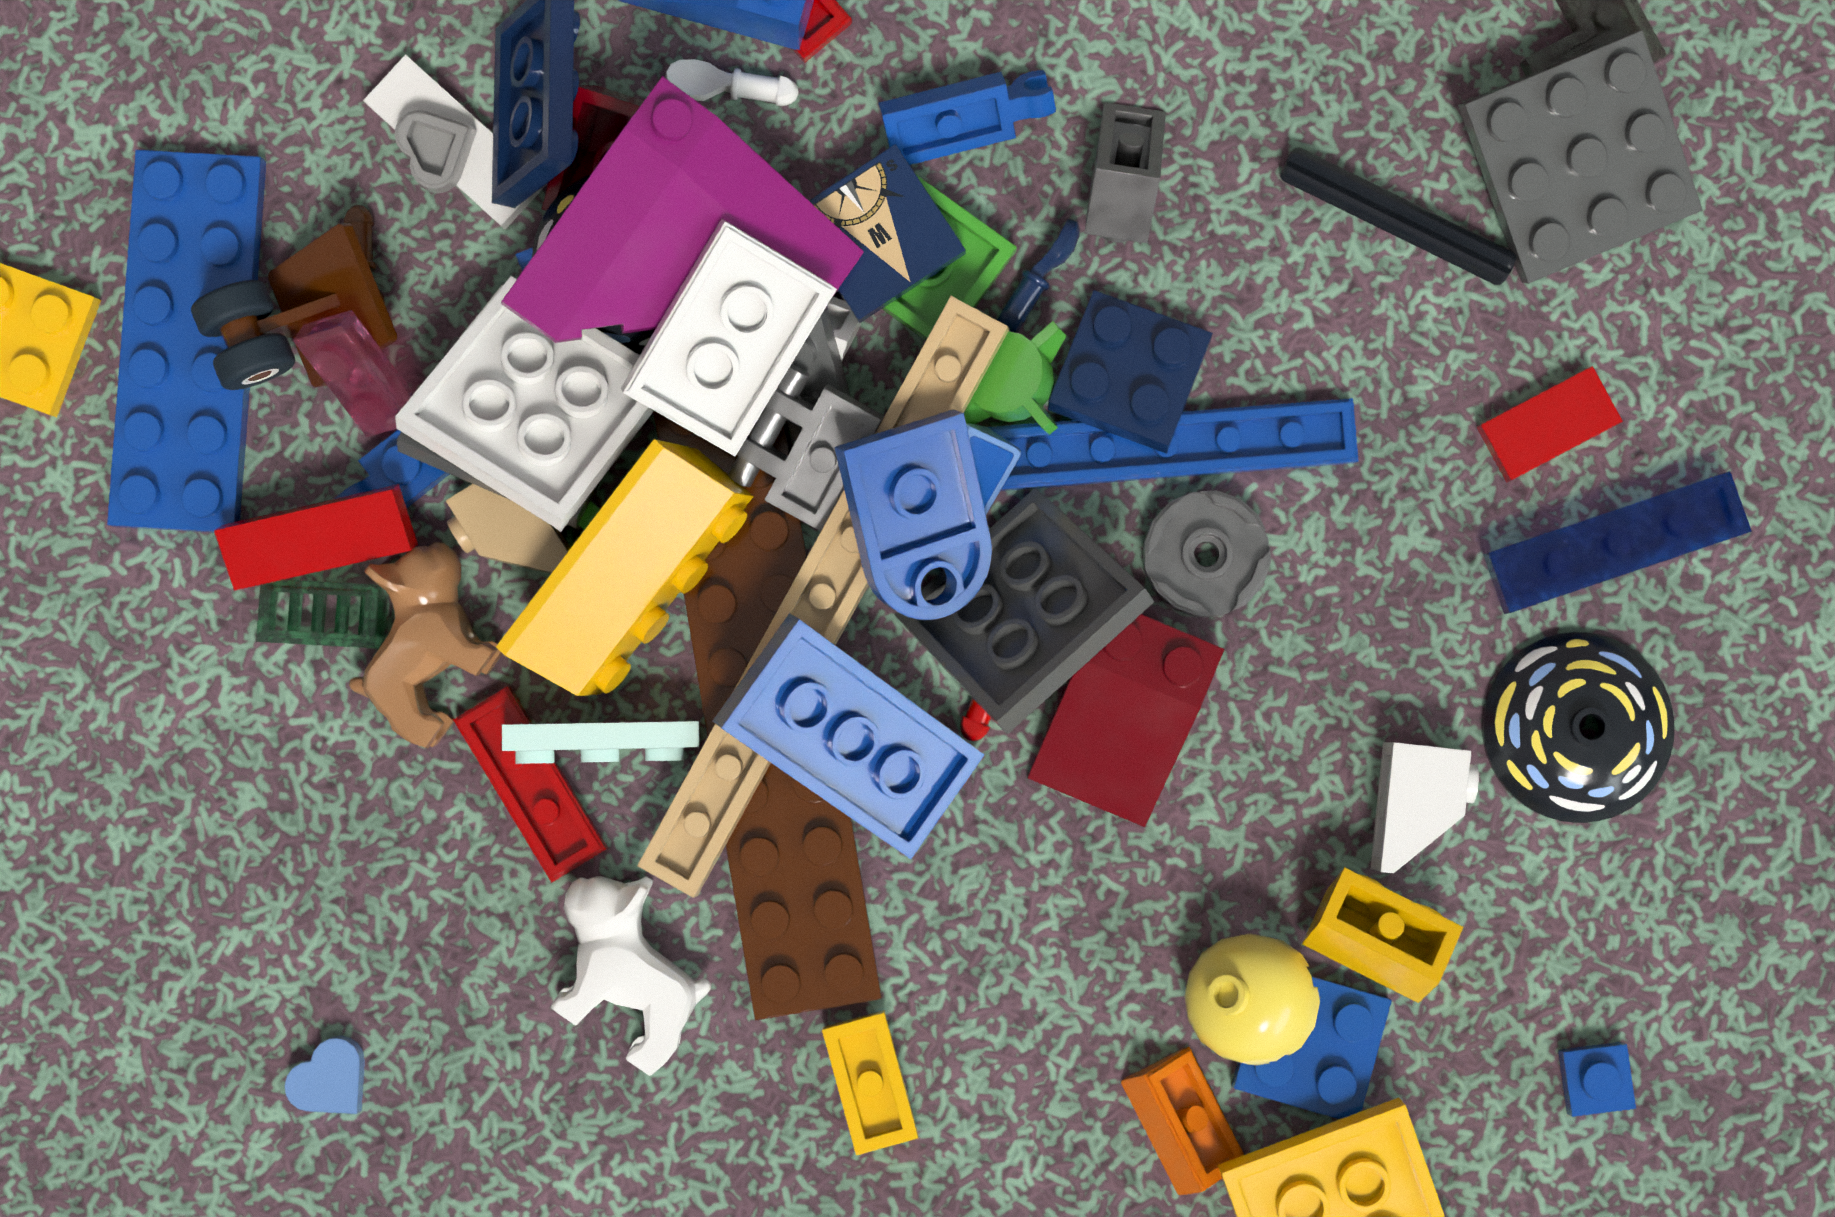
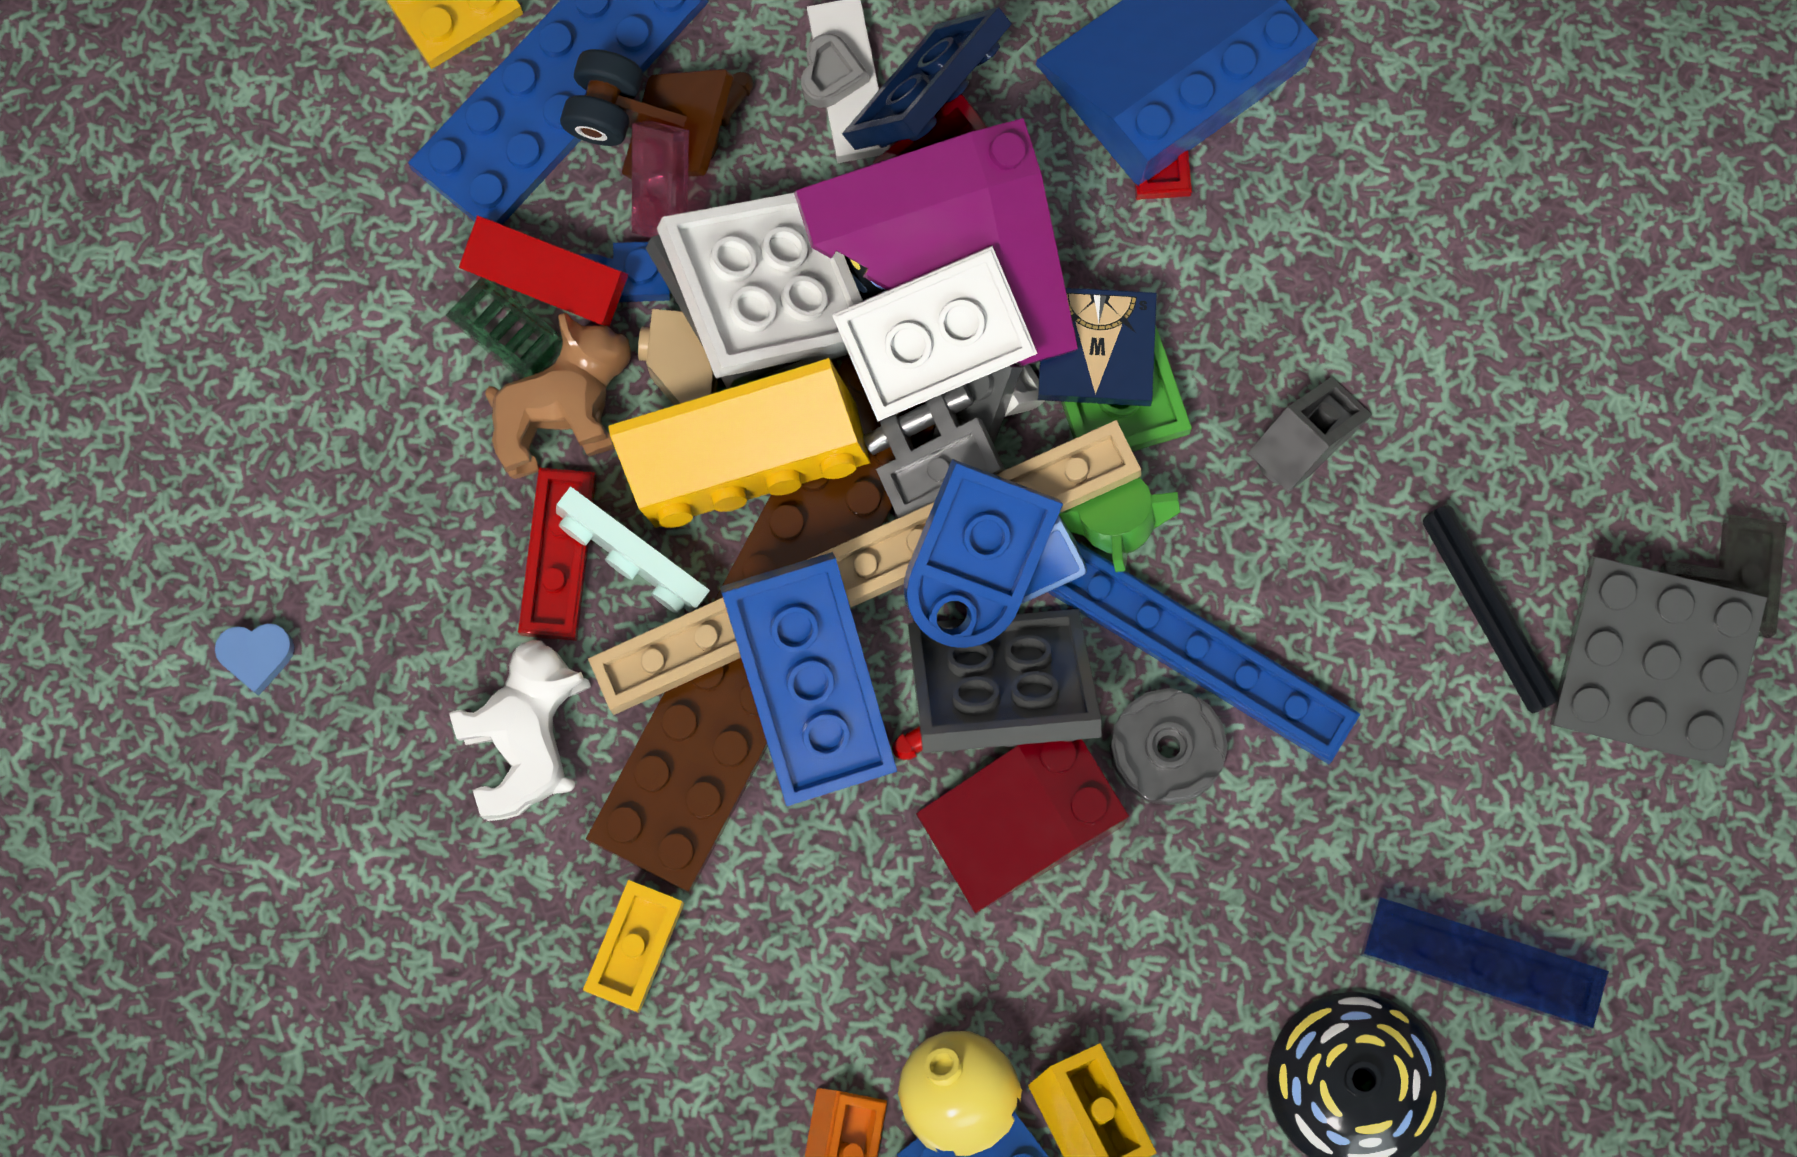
camera: 30 degrees right, 10 degrees down
white piece [665,59,799,106] -> none
blue plate [879,70,1056,165] -> none
dark blue piece [997,218,1080,333] -> none
dark blue plate [1048,290,1213,454] -> none
white slope [1370,742,1479,873] -> none
red tile [1476,366,1623,483] -> none

